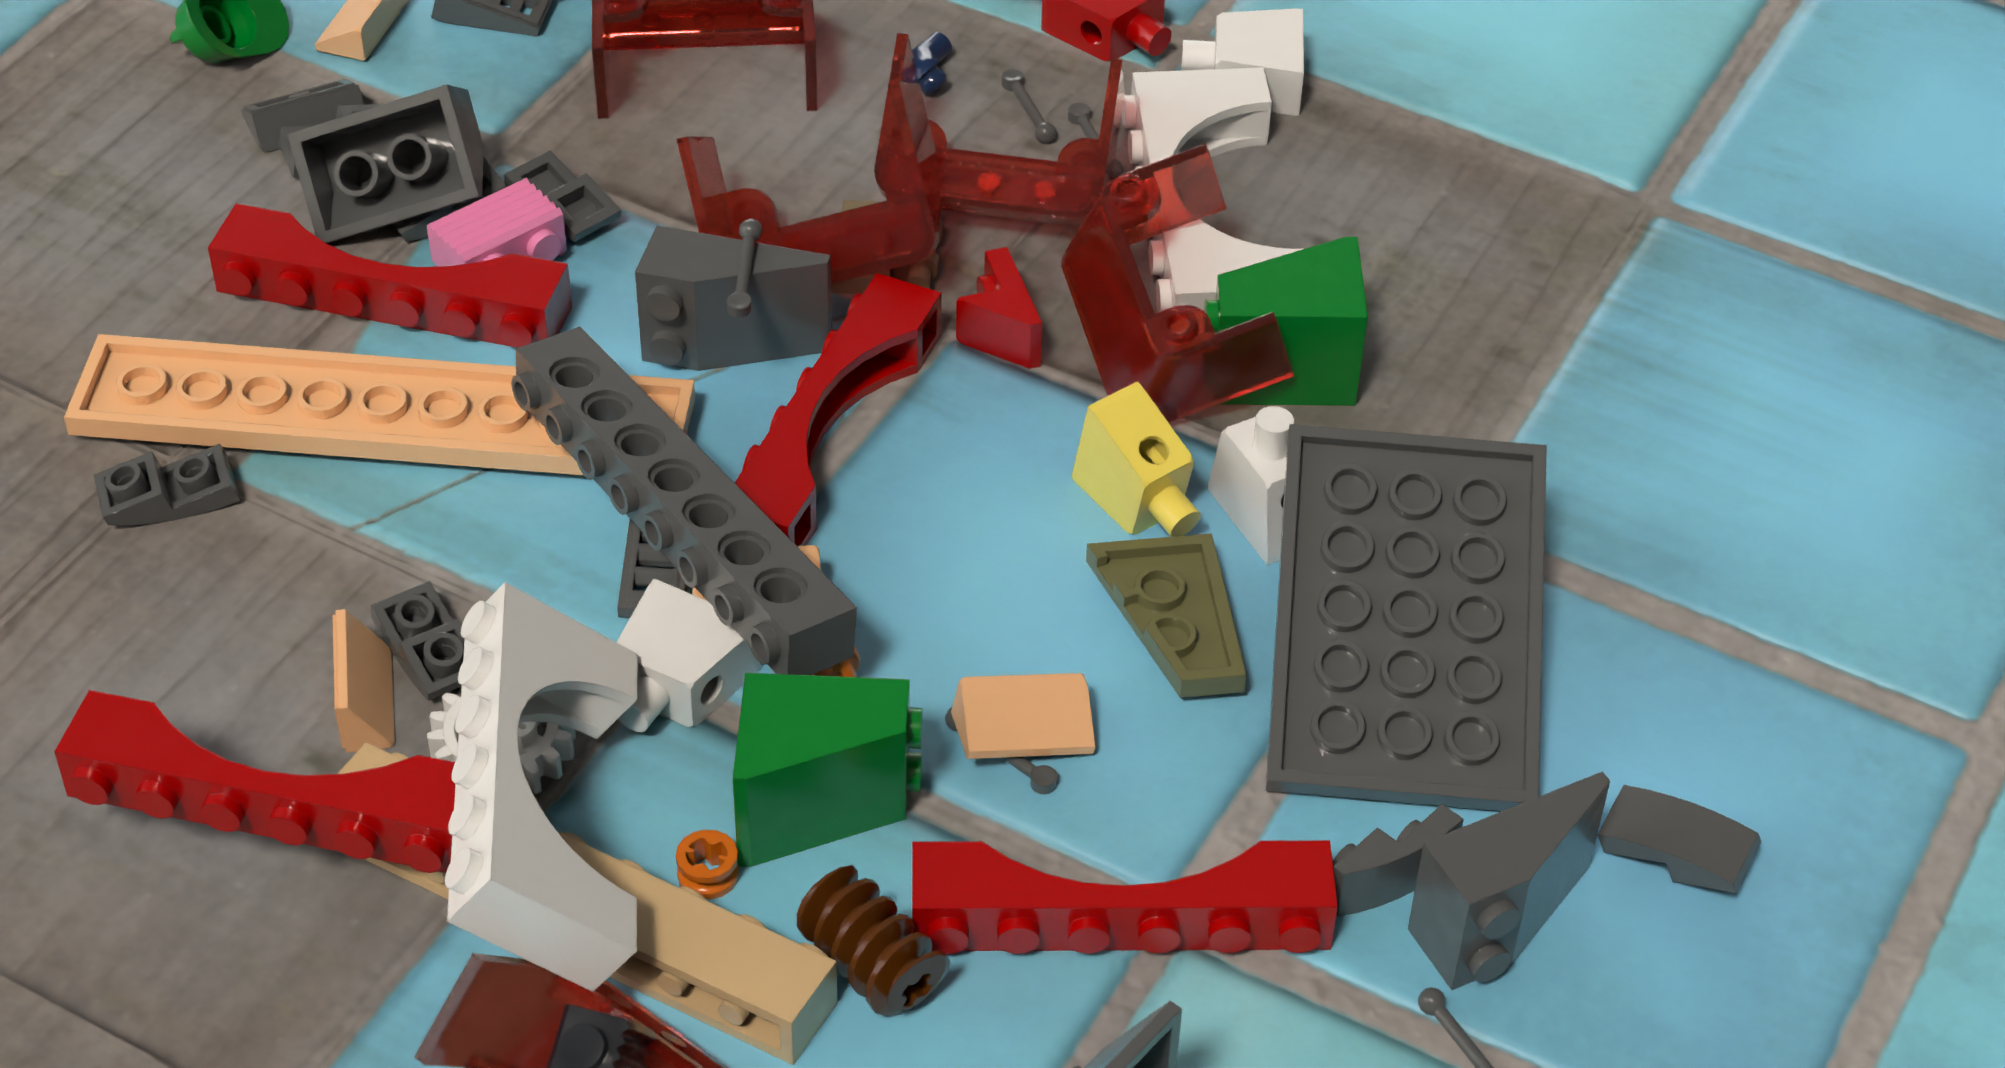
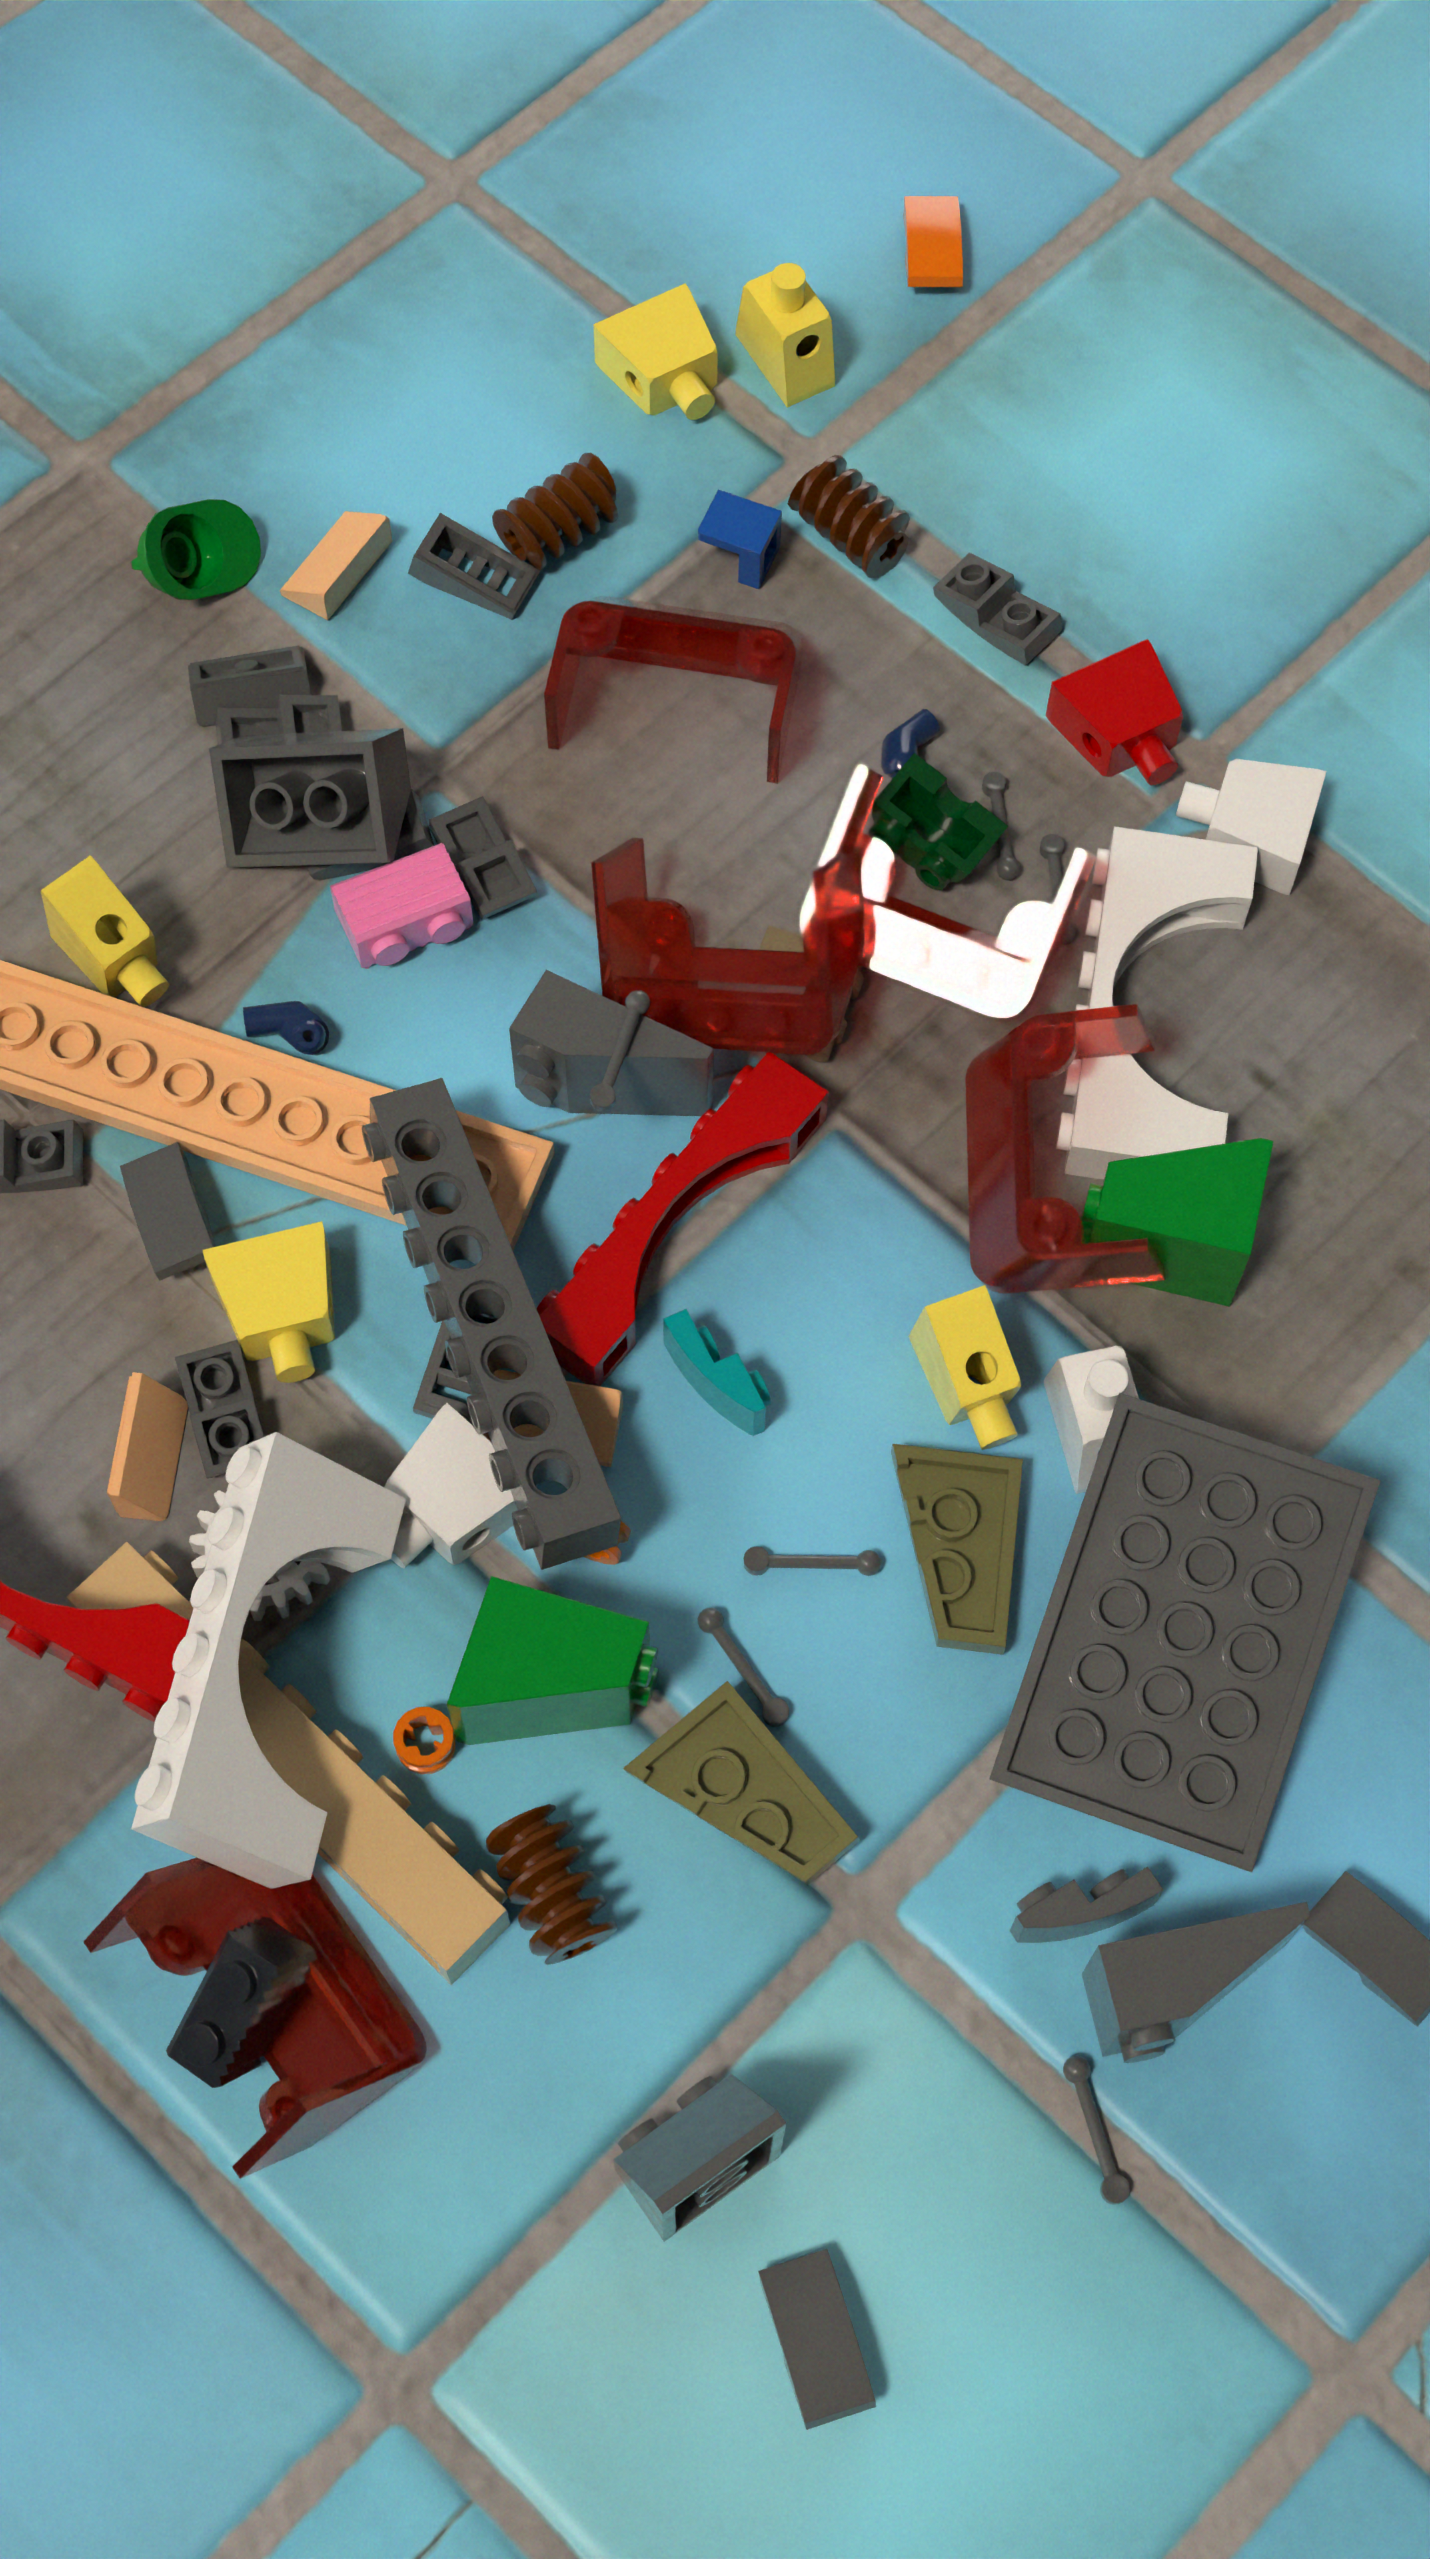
camera: 15 degrees right, 20 degrees up
red arch [208,203,572,348] -> none
red arch [912,840,1338,954] -> none
light nougat slope [951,673,1096,759] -> none
red slope [956,247,1042,369] -> none
none -> light yellow torso [41,855,169,1007]
none -> dark grey slope [120,1142,216,1281]
none -> light yellow torso [203,1221,335,1383]
none -> dark blue arm [243,1001,329,1055]
none -> olive wing [623,1681,860,1885]
none -> teal slope [663,1309,771,1436]
none -> dark grey hinge [743,1546,882,1576]
none -> dark green cylinder [868,753,1008,890]

